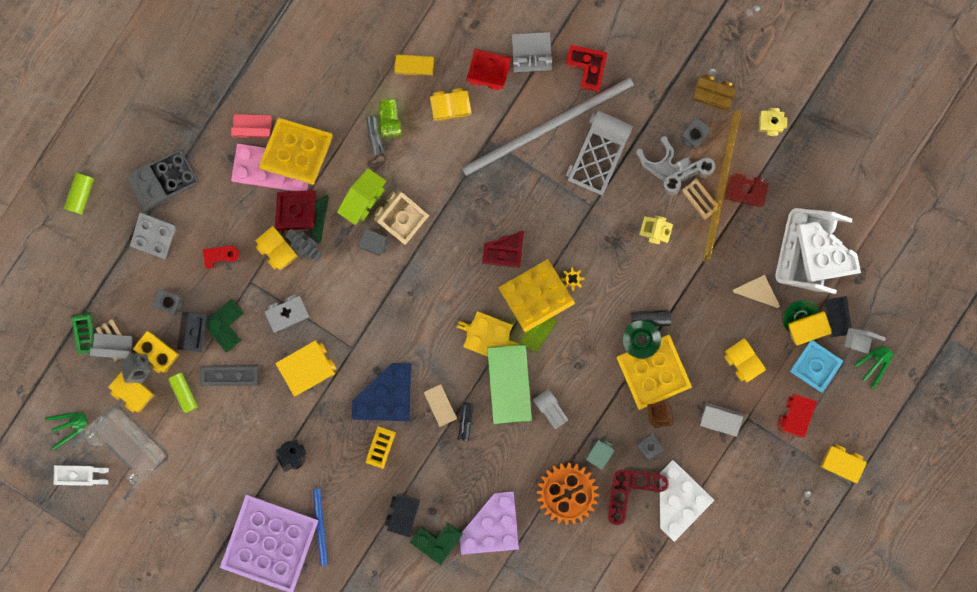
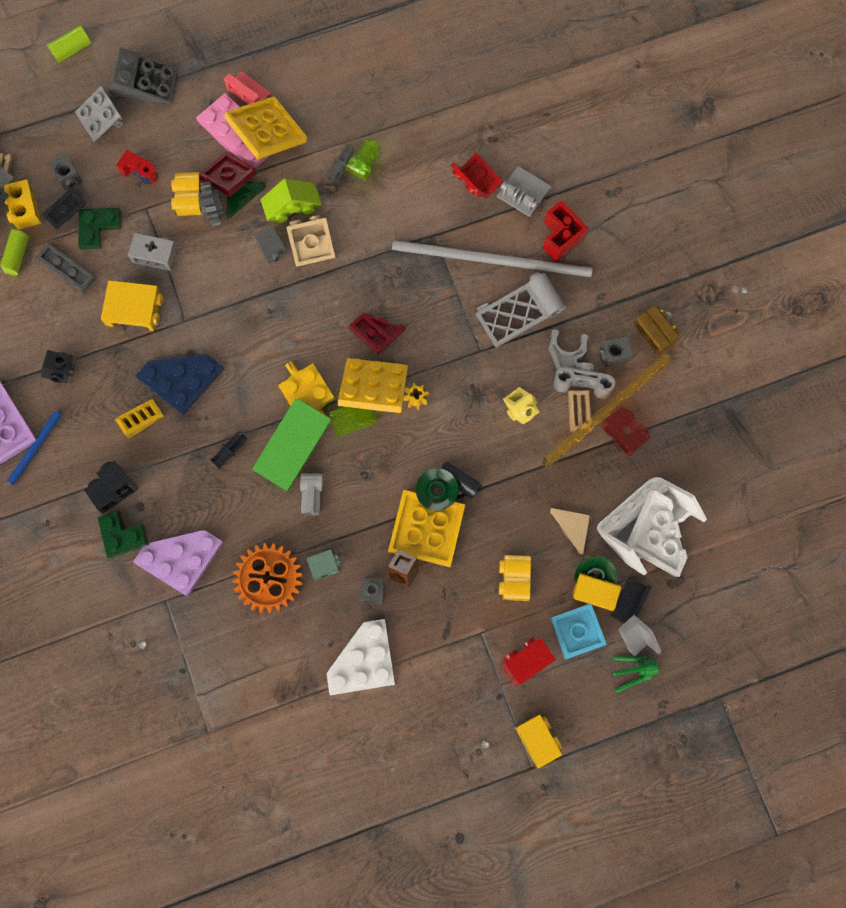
camera: 30 degrees right, 10 degrees down
yellow slope [395,55,434,76] -> none
tan tile [424,384,457,427] -> none
yellow brick [430,88,471,121] -> none
dark red beam [608,470,669,525] -> none
light grey hinge [700,402,743,437] -> none
light yellow brick [758,108,787,136] -> none

